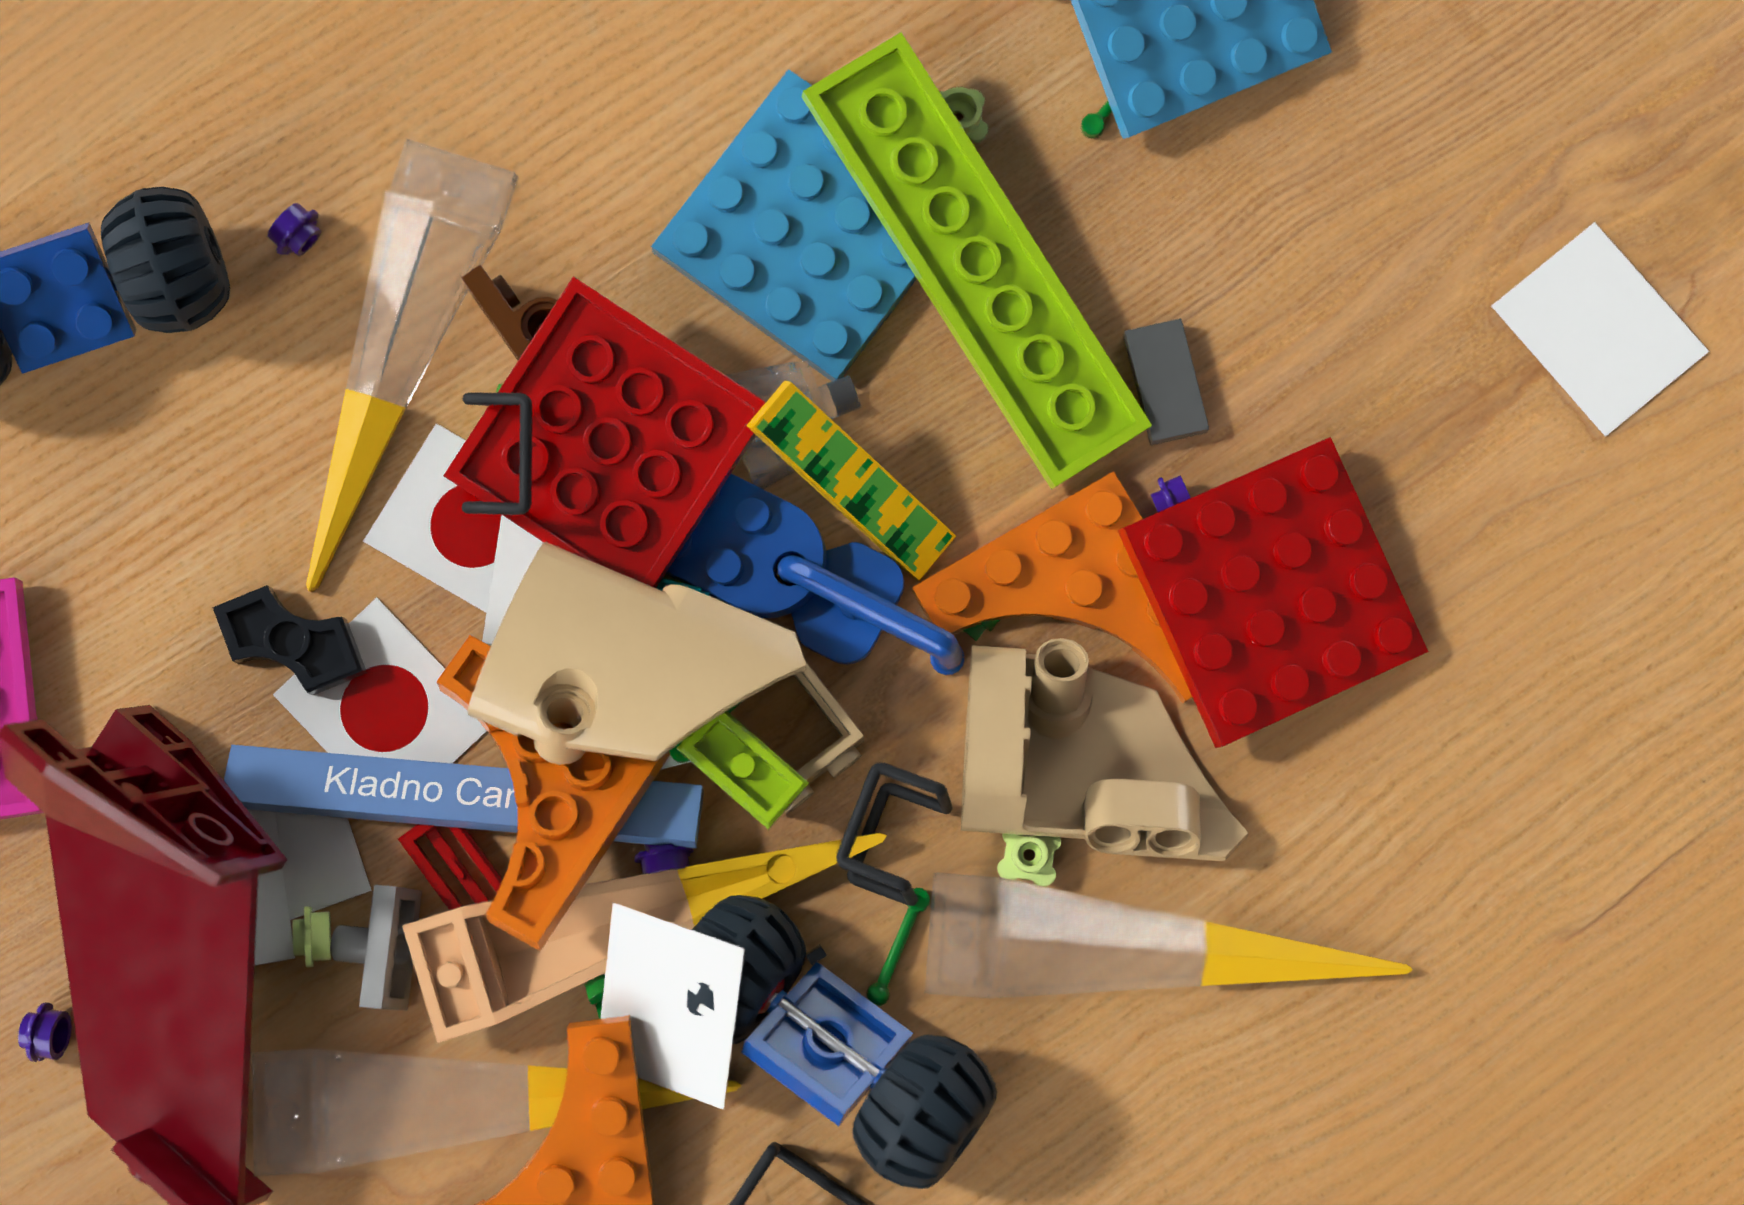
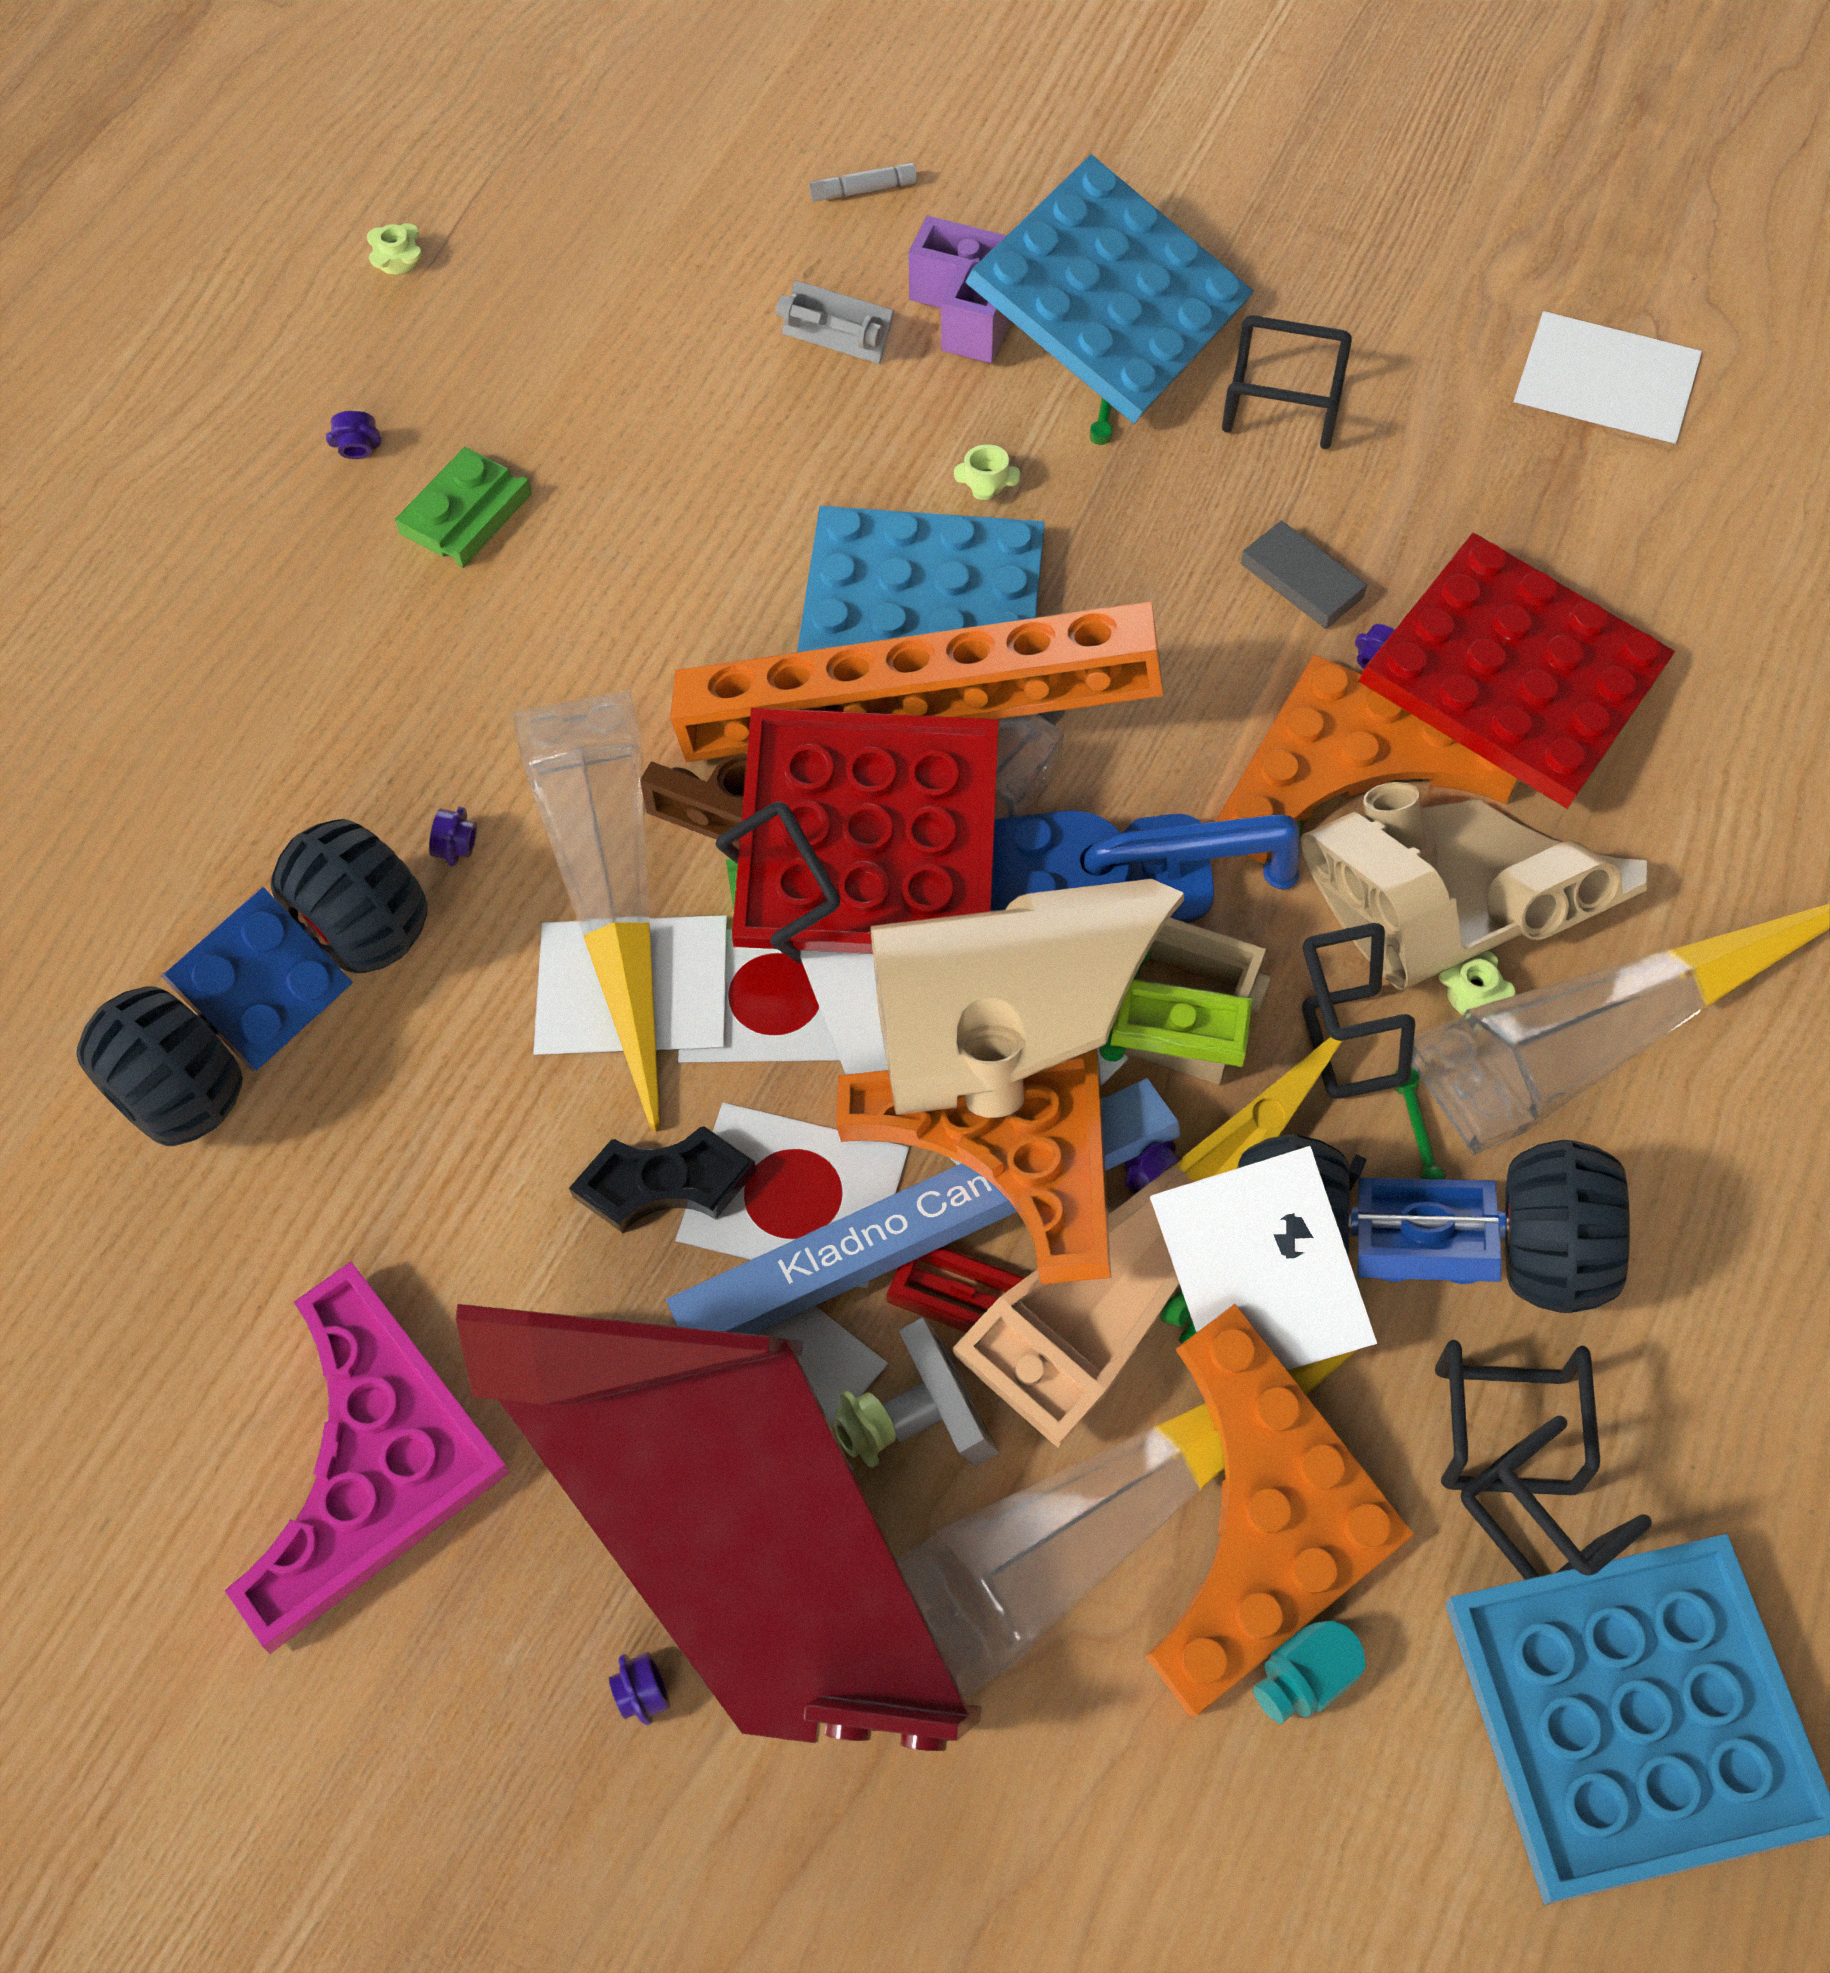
camera: 30 degrees left, 20 degrees down
tile [746,381,956,580] -> none
lime plate [801,32,1152,490] -> none
none -> white sticker [533,915,727,1055]
none -> orange brick [670,601,1163,762]
none -> black piece [1222,315,1352,449]

